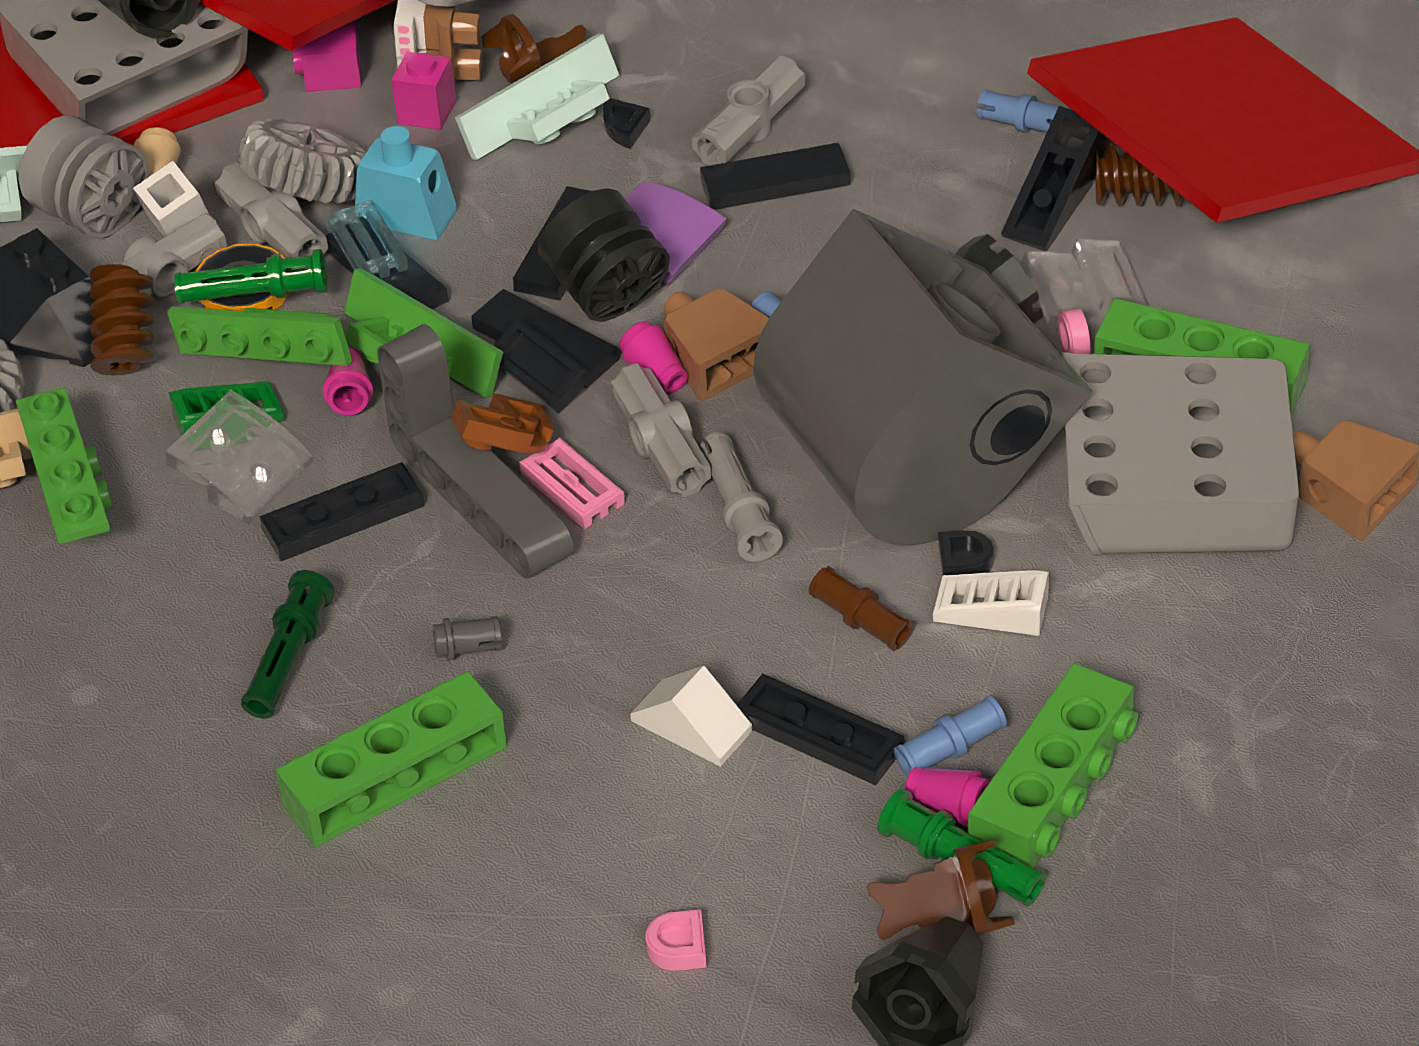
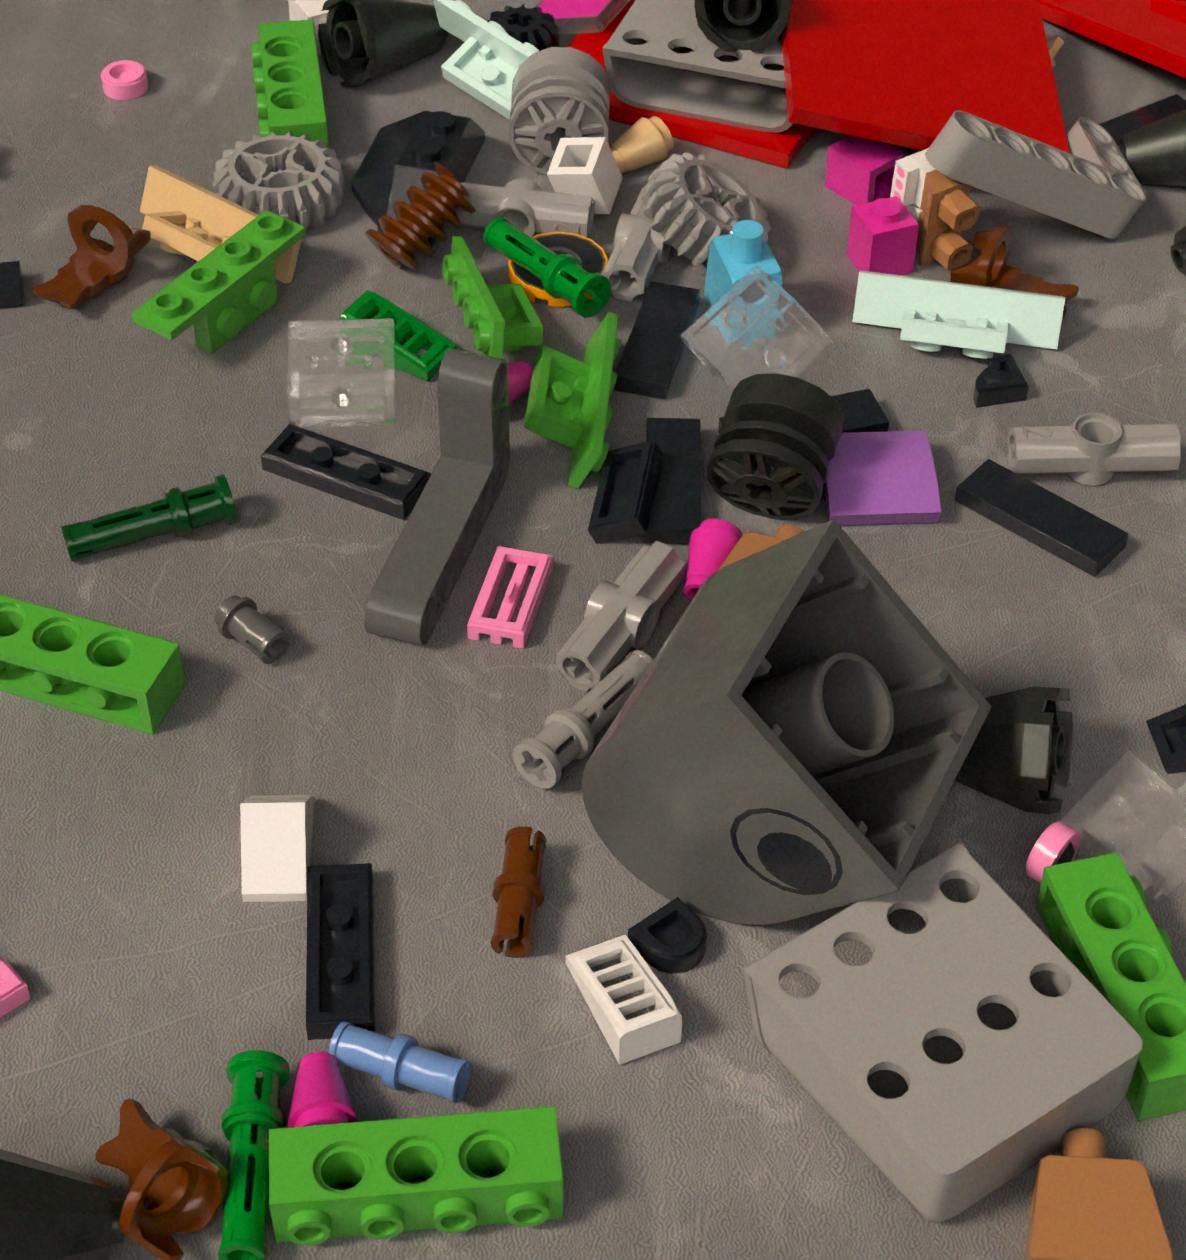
camera: 50 degrees right, 0 degrees up
clear light blue tile [327,200,409,279] -> none
dark orange plate [451,393,554,453] -> none
none -> clear slope [679,265,834,391]

